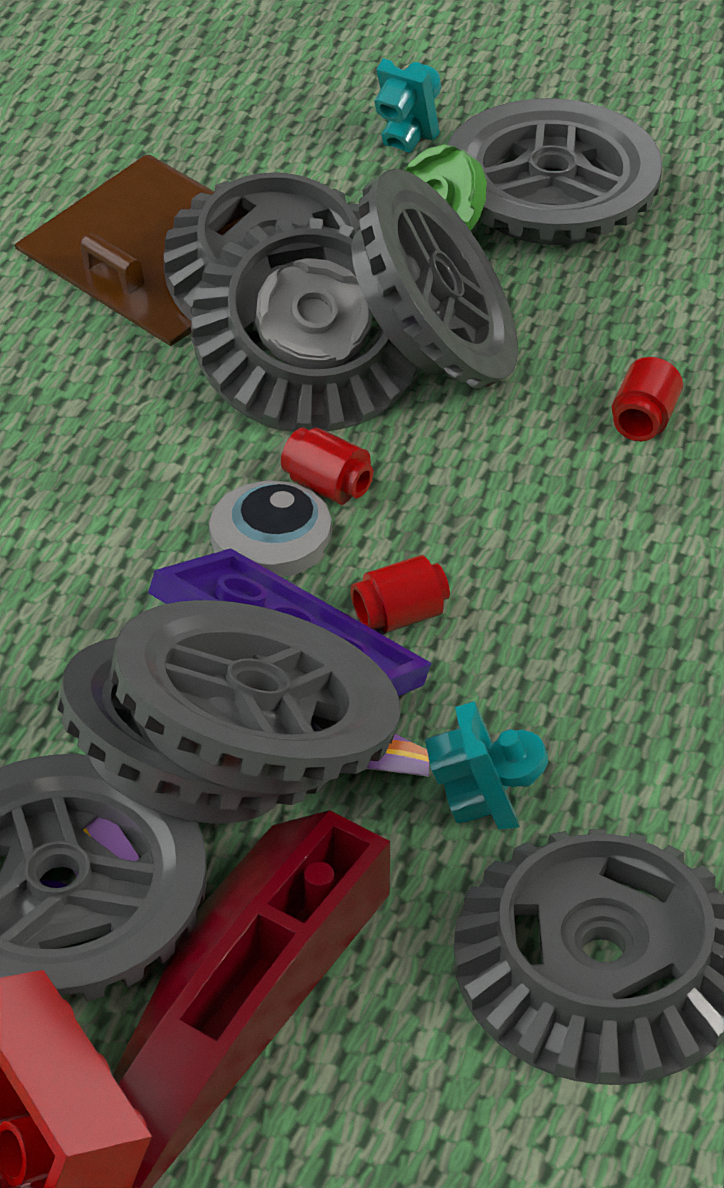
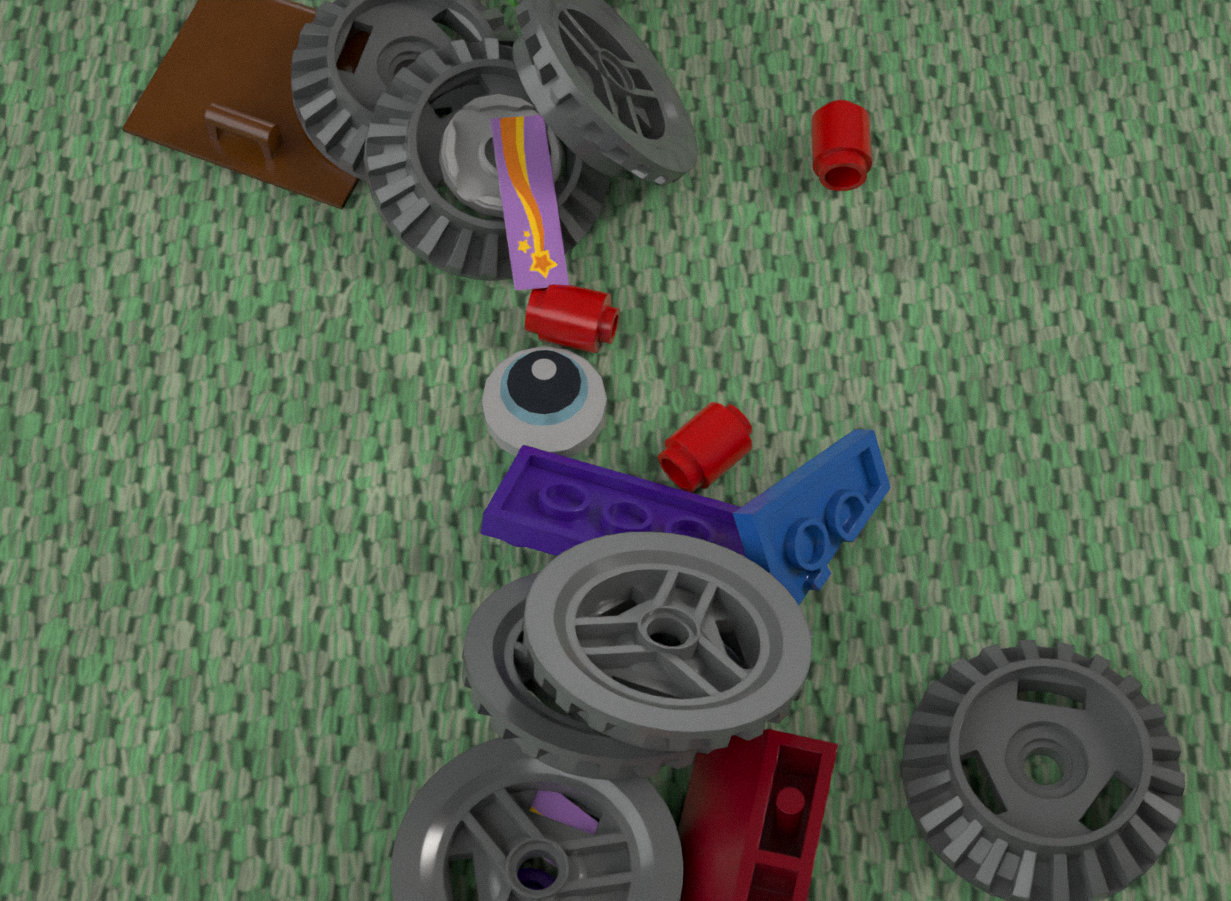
camera: 20 degrees left, 15 degrees up
teal hips [425,701,548,830] -> none
none -> medium lavender sticker [490,115,569,290]
none -> blue wing [733,429,891,605]

